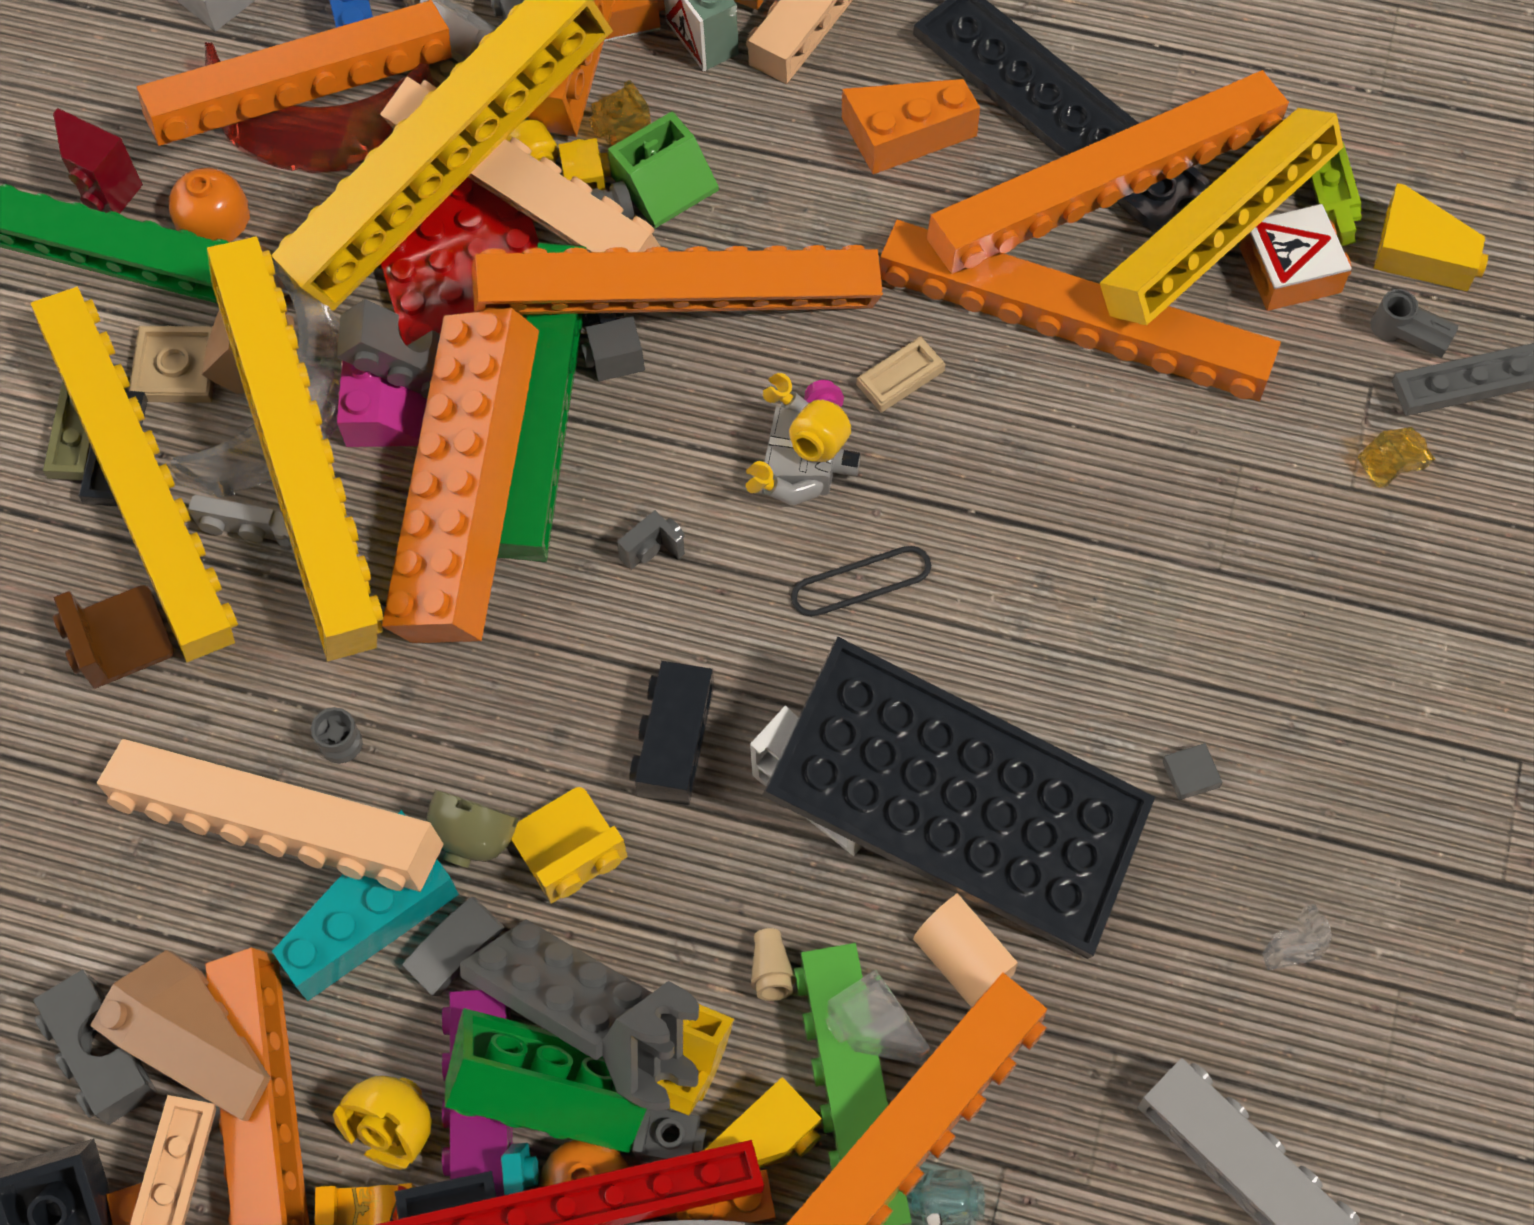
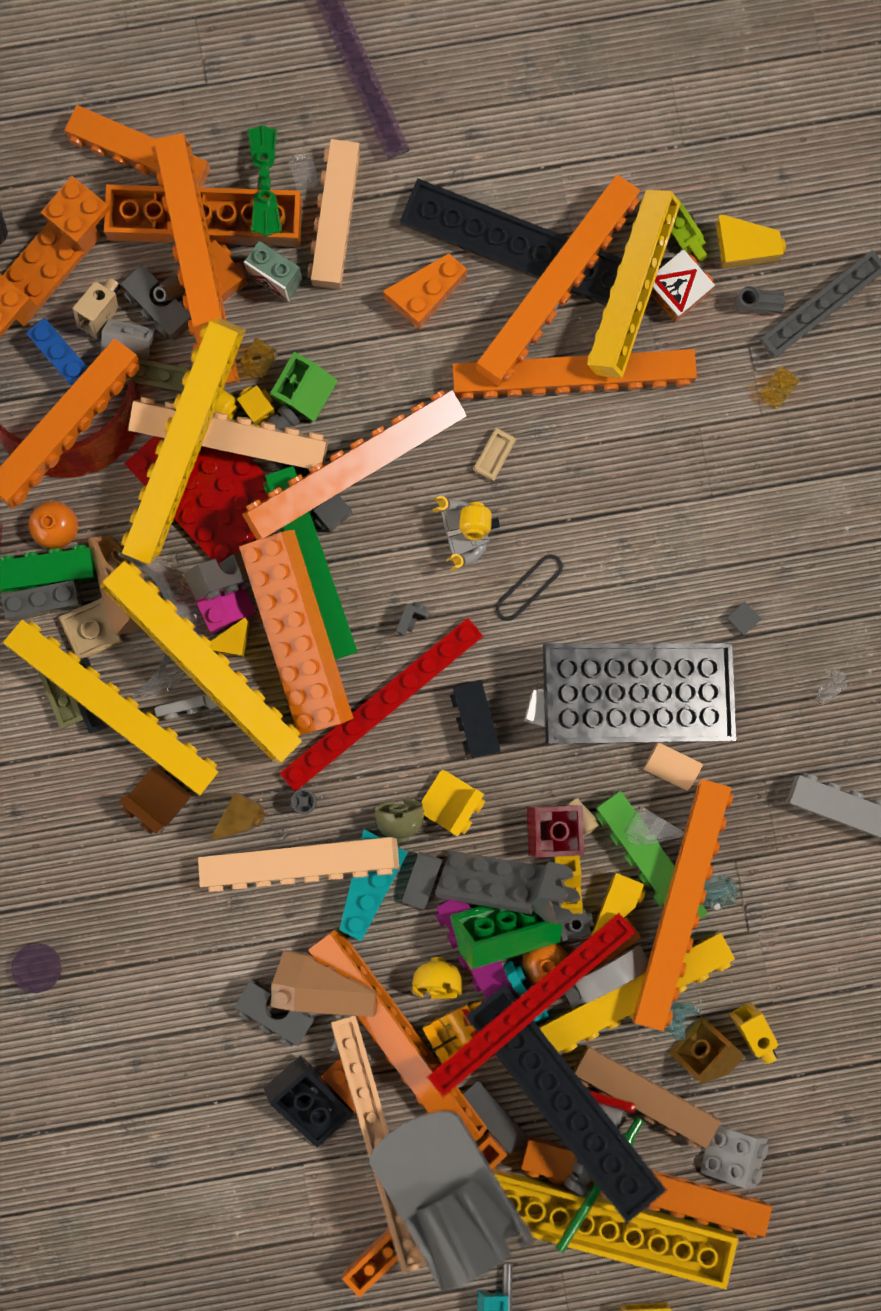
camera: 30 degrees left, 20 degrees up
dark pink plate [804,380,844,407] -> none
none -> dark grey brick [1,580,83,622]
none -> yellow slope [210,618,250,657]
none -> pearl gold slope [211,793,266,840]
none -> red plate [279,618,484,792]
none -> dark red slope [527,805,584,858]

